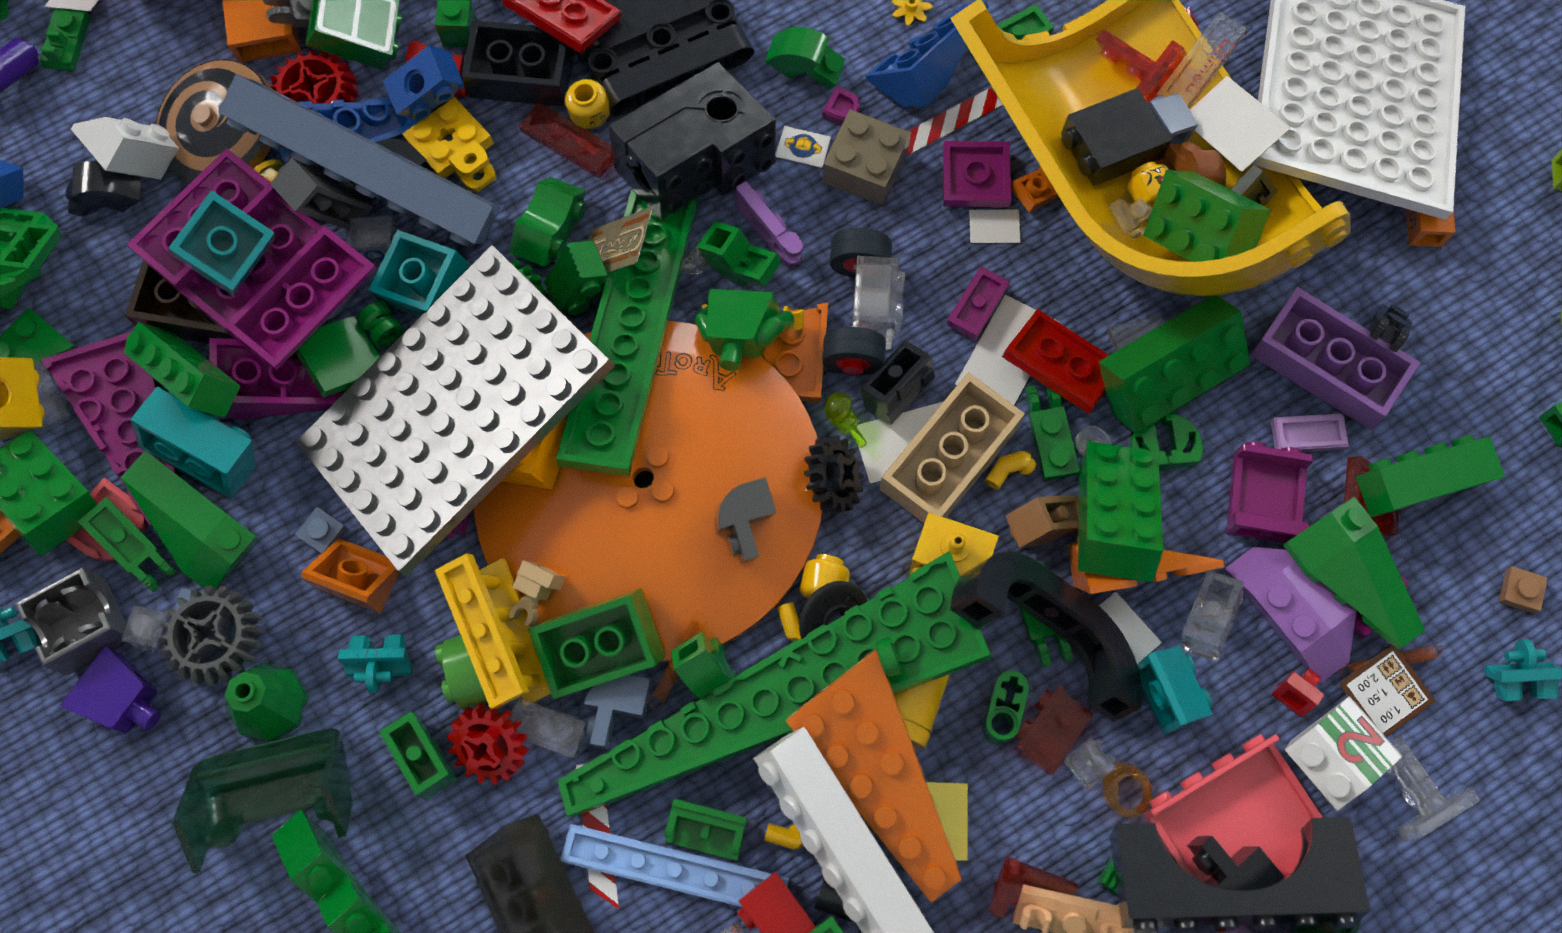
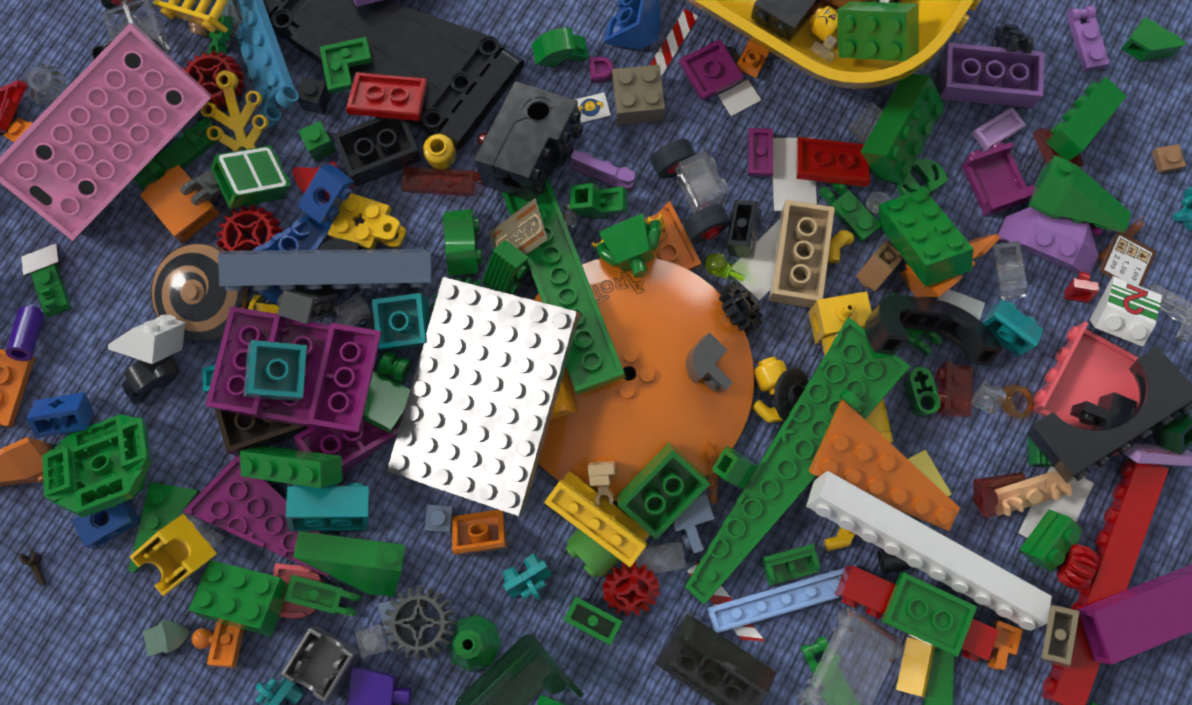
camera: 30 degrees left, 5 degrees up
none -> medium lavender plate [1067,5,1110,72]

